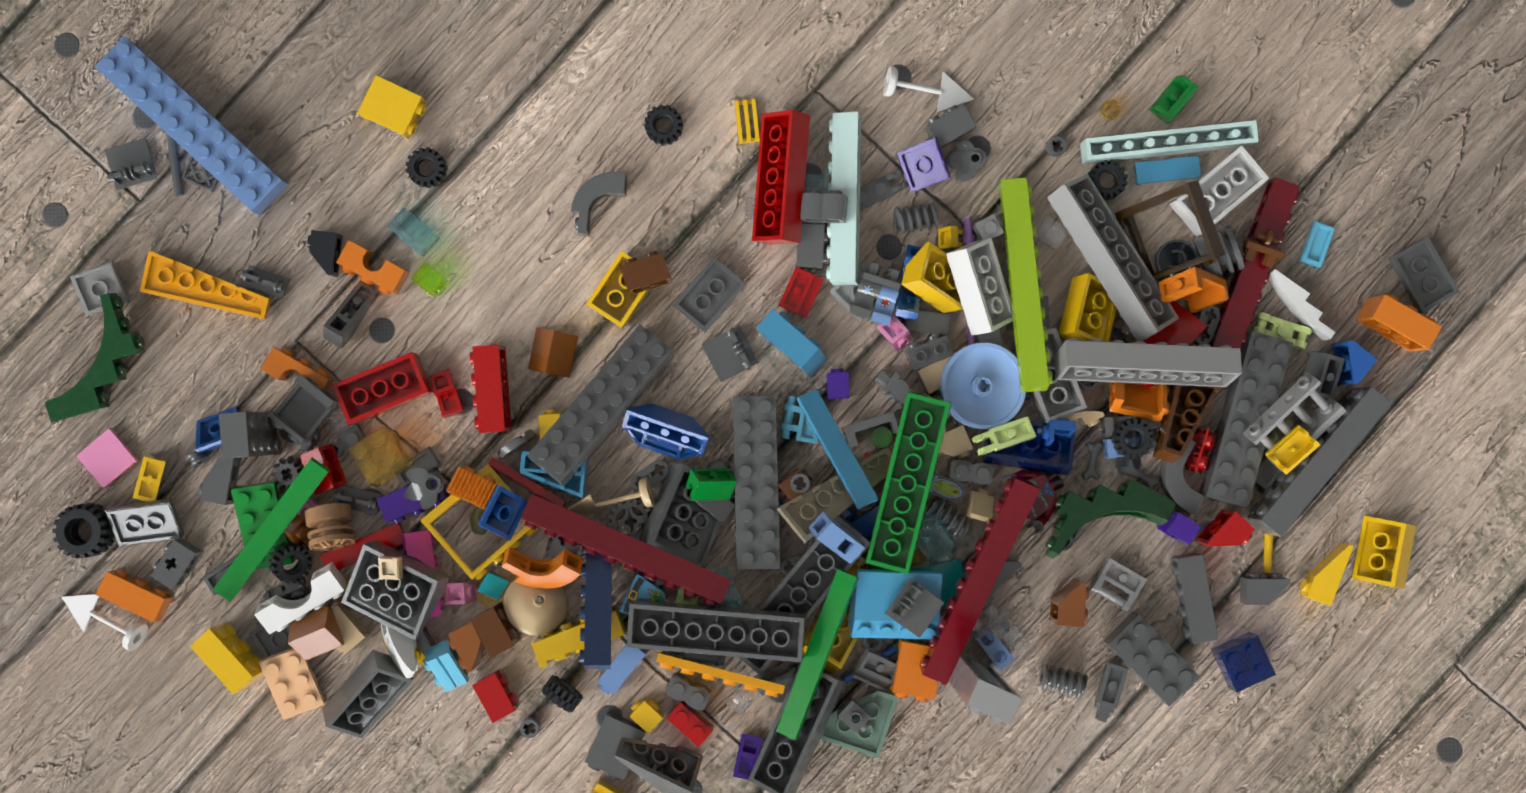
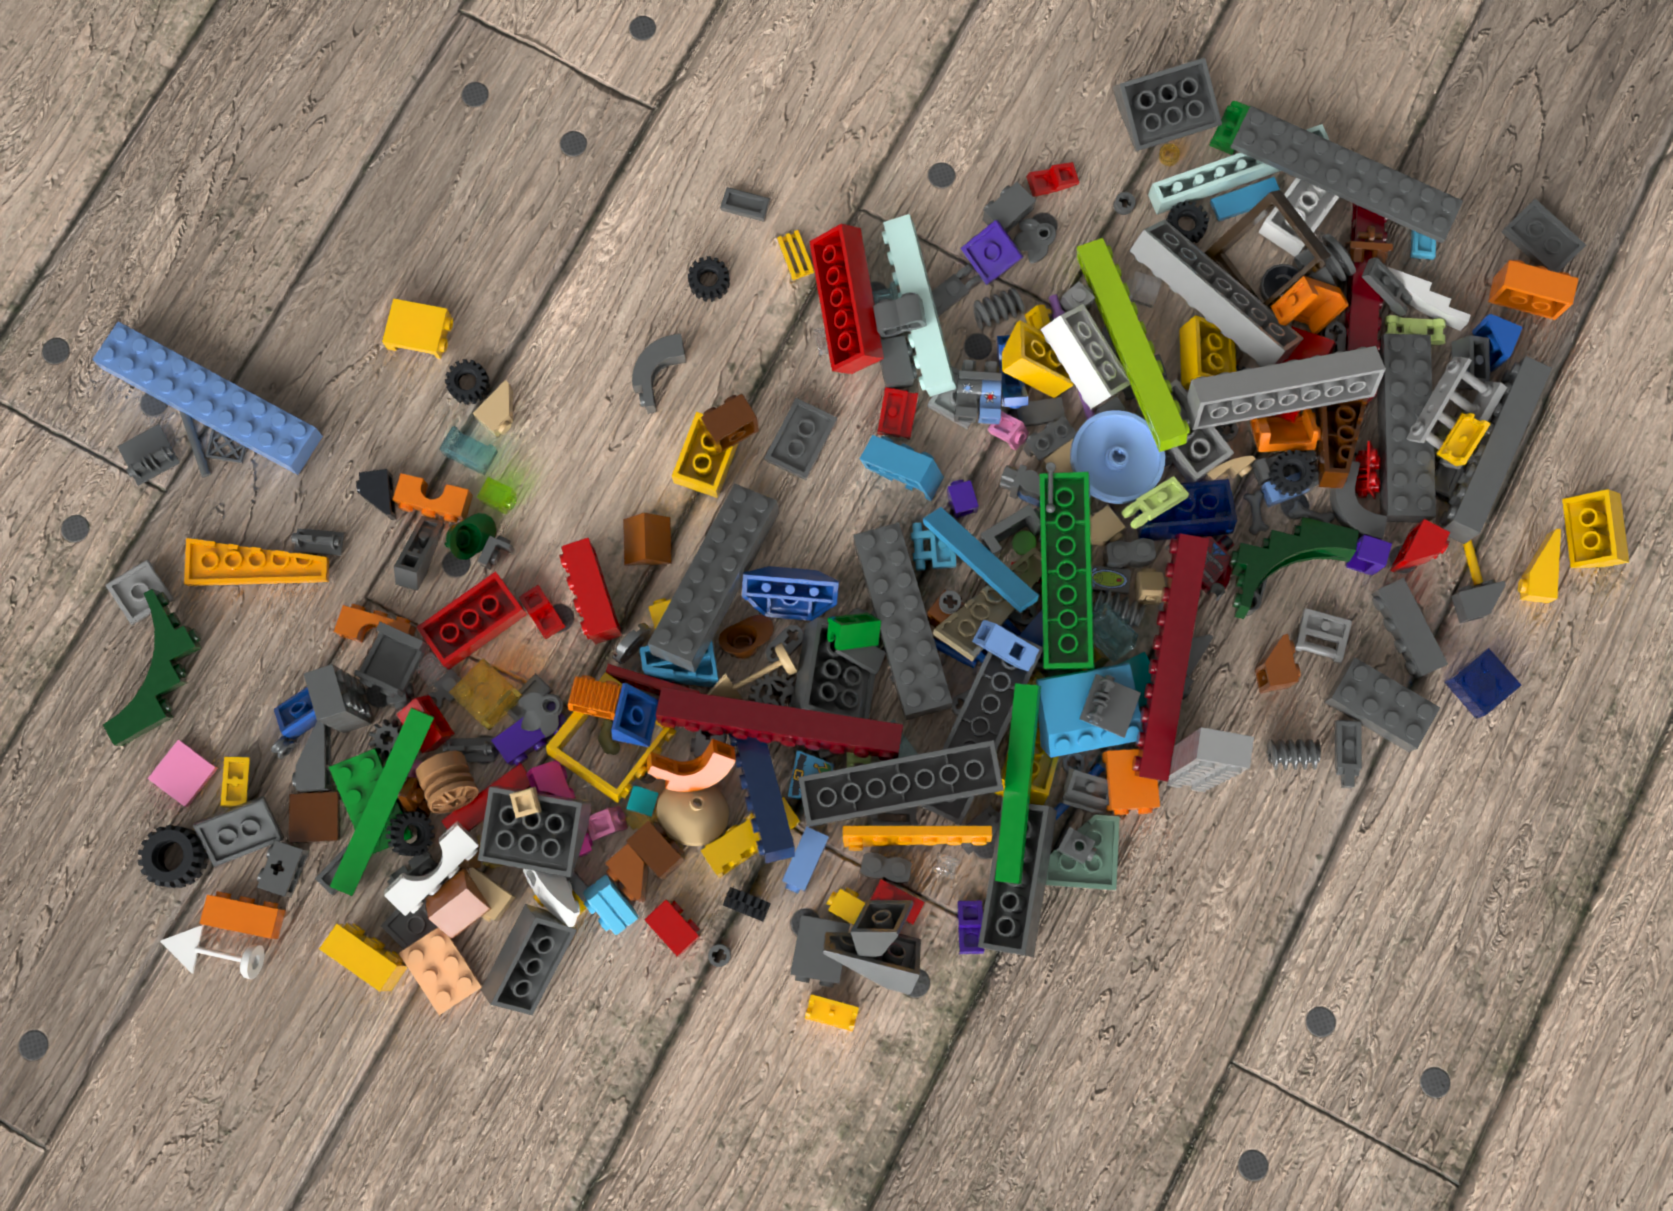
camera: 10 degrees left, 10 degrees down
dark grey hinge [701,325,758,382] -> none
white piece [883,66,974,113] -> none
clear hips [972,604,1032,671] -> none
blue bracket [1042,418,1076,446] -> none
none -> reddish brown tile [289,792,340,843]
none -> dark green piece [444,513,497,560]
none -> tan slope [473,380,513,438]
none -> dark grey bracket [478,536,515,570]
none -> reddish brown piece [718,615,774,659]
none -> dark grey tile [720,187,770,222]
none -> dark grey slope [851,900,914,957]
none -> red slope [1026,162,1080,197]
none -> dark grey hinge [1046,462,1056,513]
none -> dark grey slope [1113,58,1222,151]
none -> dark grey plate [1230,106,1463,243]
none -> dark grey hinge [1362,257,1413,316]

